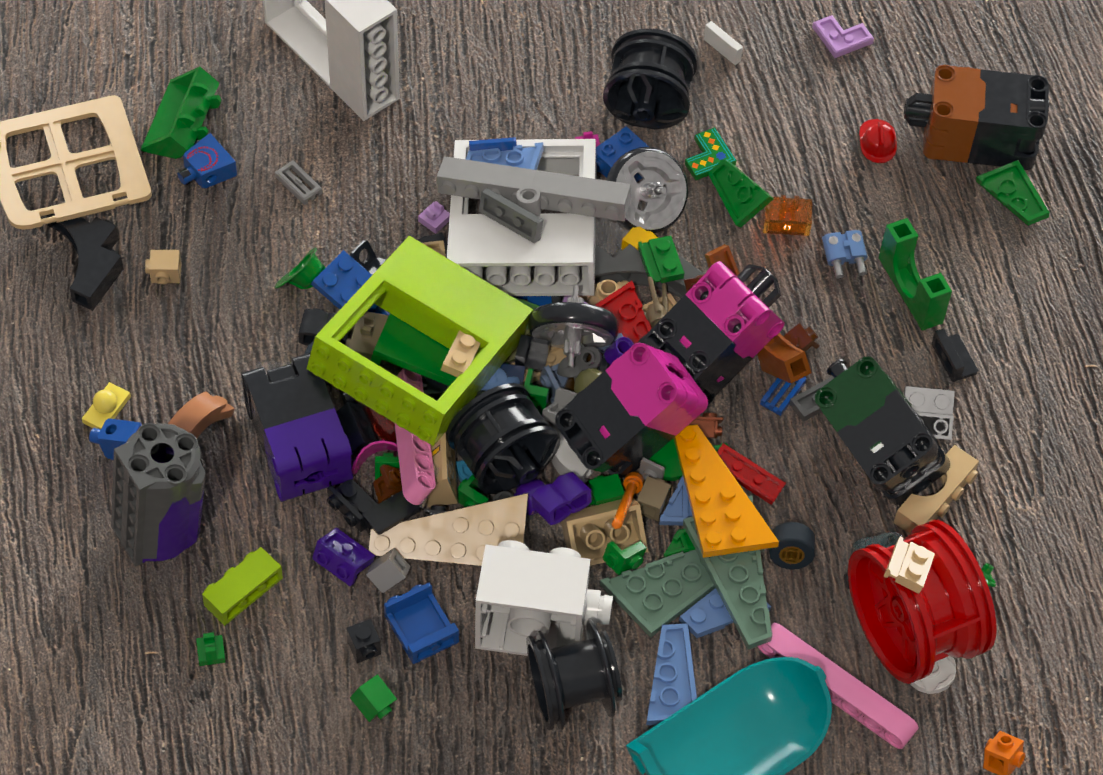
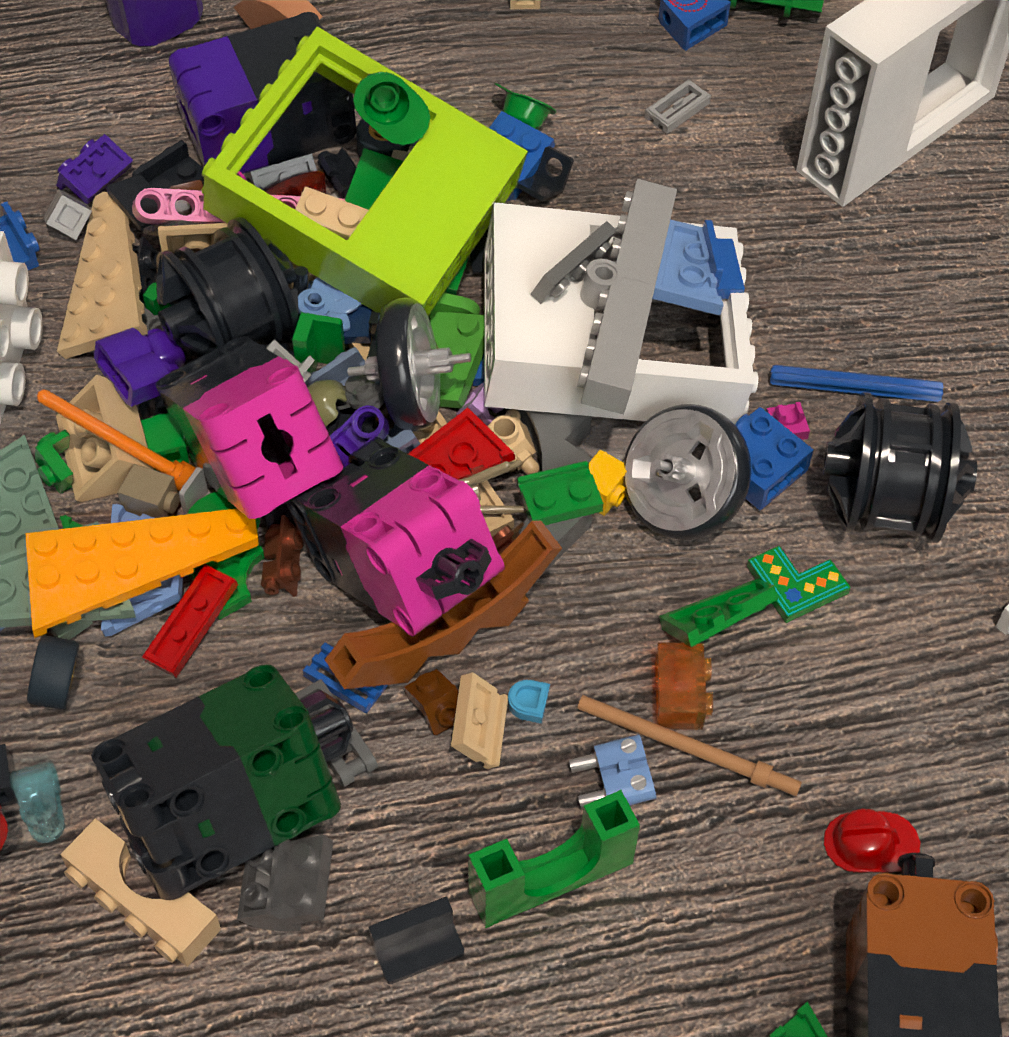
camera: 90 degrees right, 0 degrees up
lime brick [202,547,283,626] -> none
none -> green piece [353,72,430,145]
none -> tan plate [451,672,508,769]
none -> dark azure tile [508,680,550,724]
none -> medium nougat bar [577,695,802,797]
none -> blue axle [770,365,944,402]

